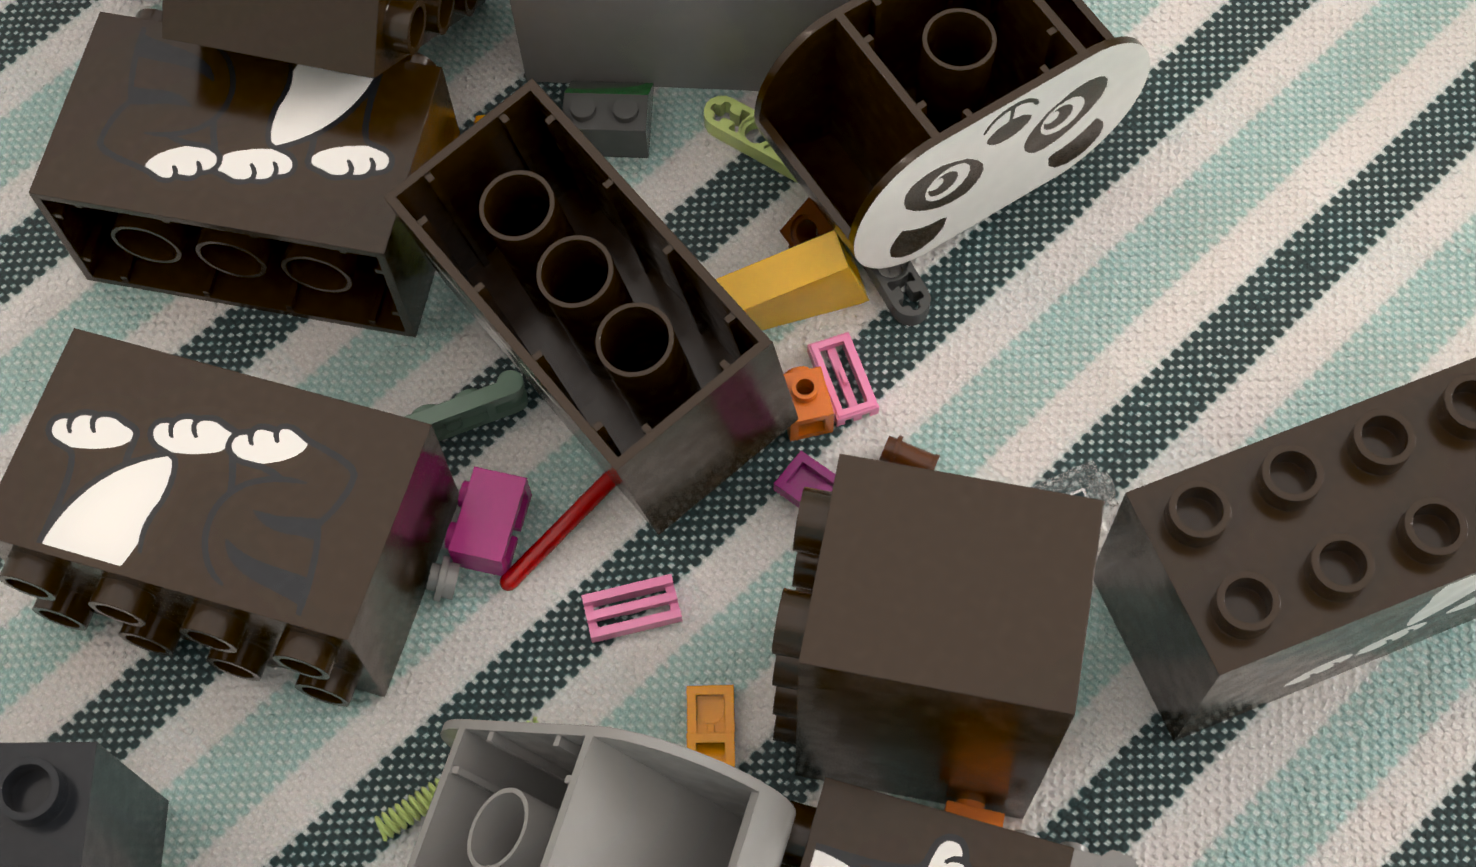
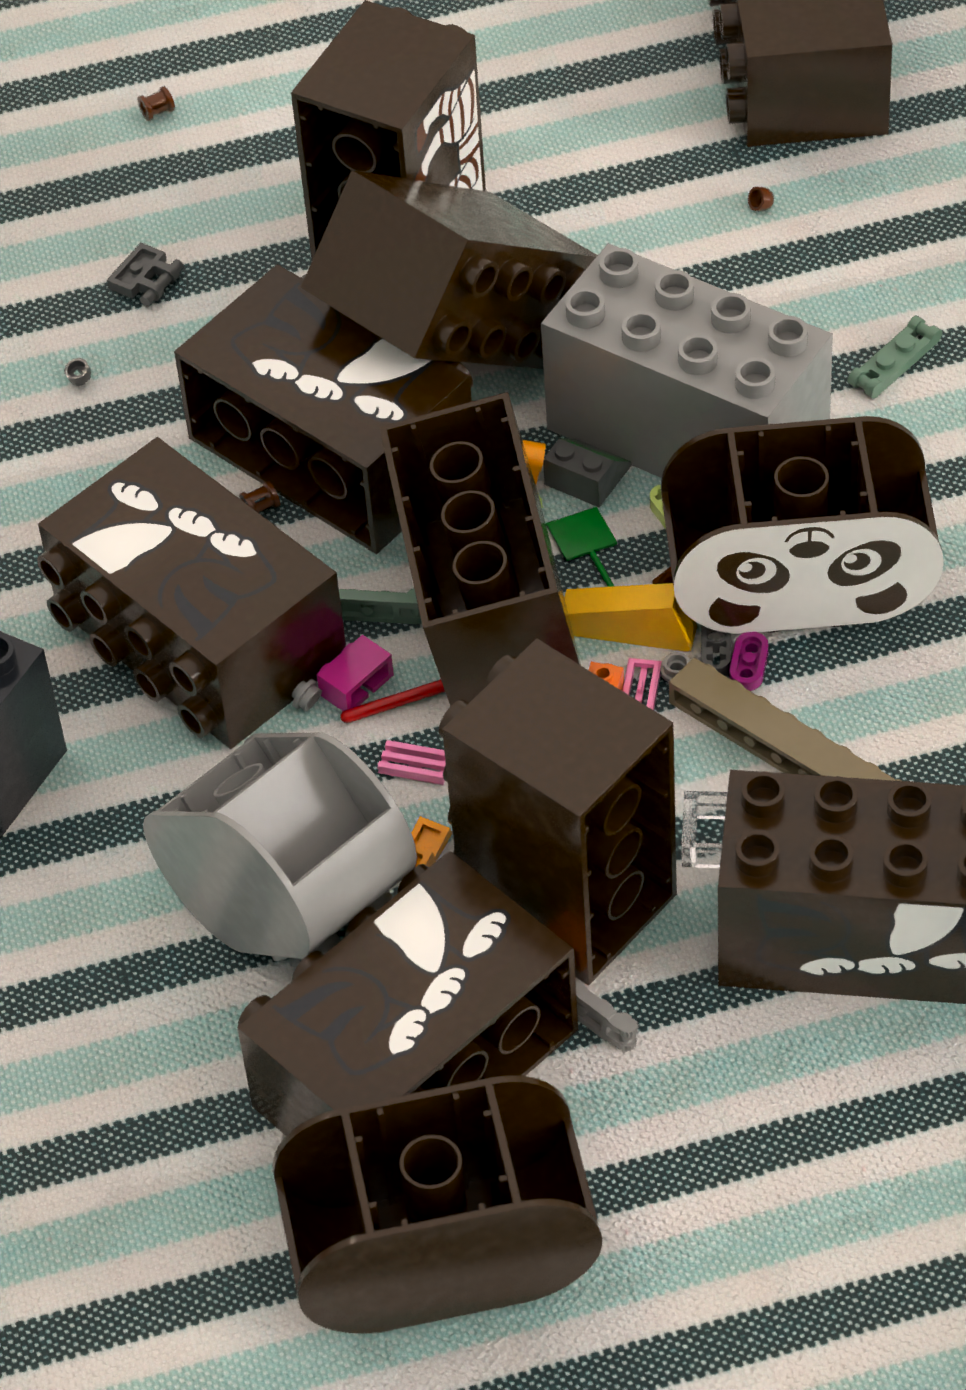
camera: 30 degrees right, 15 degrees down
none -> reddish brown bush [239,480,281,513]
none -> green piece [546,507,617,587]
none -> light grey plate [660,652,691,682]
none -> dark tan brick [669,657,902,781]
none -> magenta plate [730,632,769,691]

